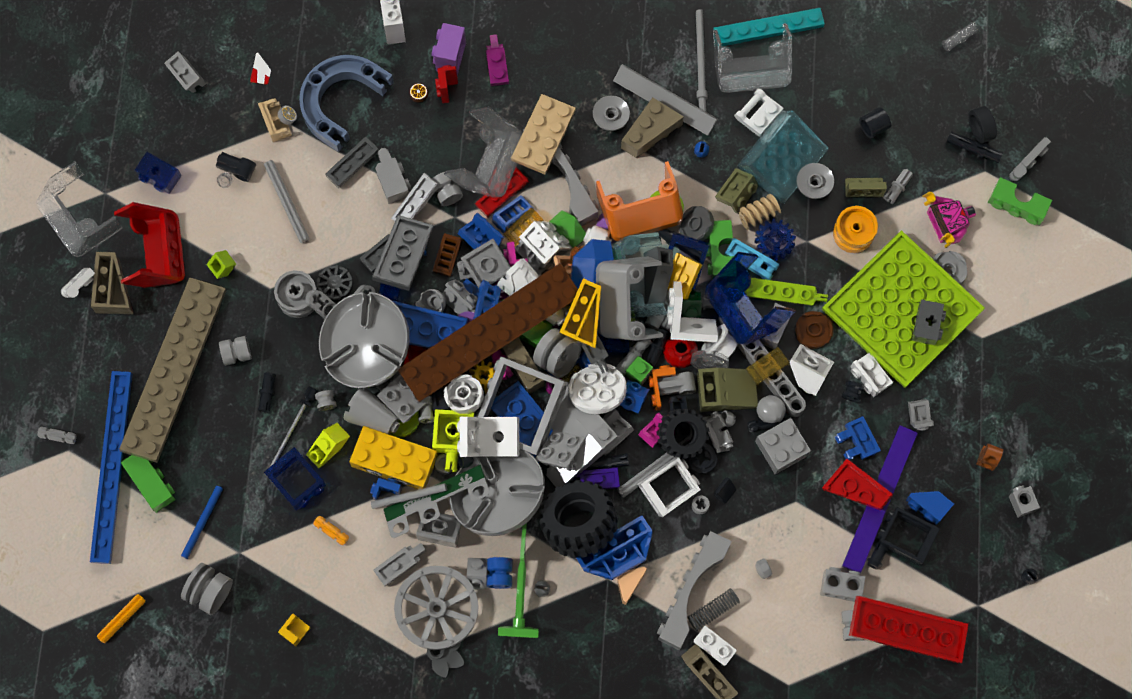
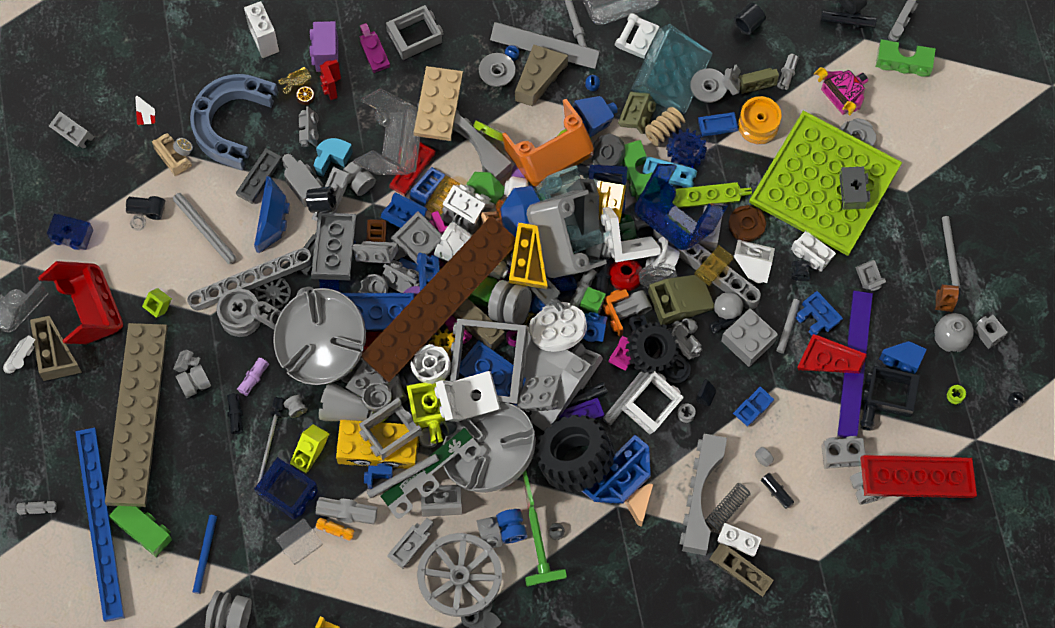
camera: 15 degrees left, 5 degrees down
none -> light grey plate [173,350,200,372]
none -> light grey beam [187,248,313,311]
none -> lavender pin [237,358,269,396]
none -> blue wedge [254,176,290,253]
none -> clear piece [276,519,323,565]
none -> clear yellow plate [278,67,312,94]
none -> light grey hinge [299,106,319,147]
none -> black piece [306,186,337,213]
none -> medium azure brick [314,138,353,177]
none -> light grey piece [316,497,378,525]
none -> light grey bracket [352,241,399,263]
none -> light grey window [359,397,422,460]
none -> light grey hair [362,382,392,412]
none -> light grey window [386,5,443,60]
none -> lime tile [473,120,503,142]
none -> blue hinge [505,45,519,61]
none -> blue torso [572,96,617,138]
none -> blue tile [698,112,738,137]
none -> light grey plate [723,64,741,95]
none -> blue slope [733,387,775,427]
none -> black axle [760,472,794,509]
none -> light grey bar [776,299,800,353]
none -> light grey cylinder [934,313,974,352]
none -> light grey bar [942,216,960,288]
none -> lime bush [947,385,966,404]

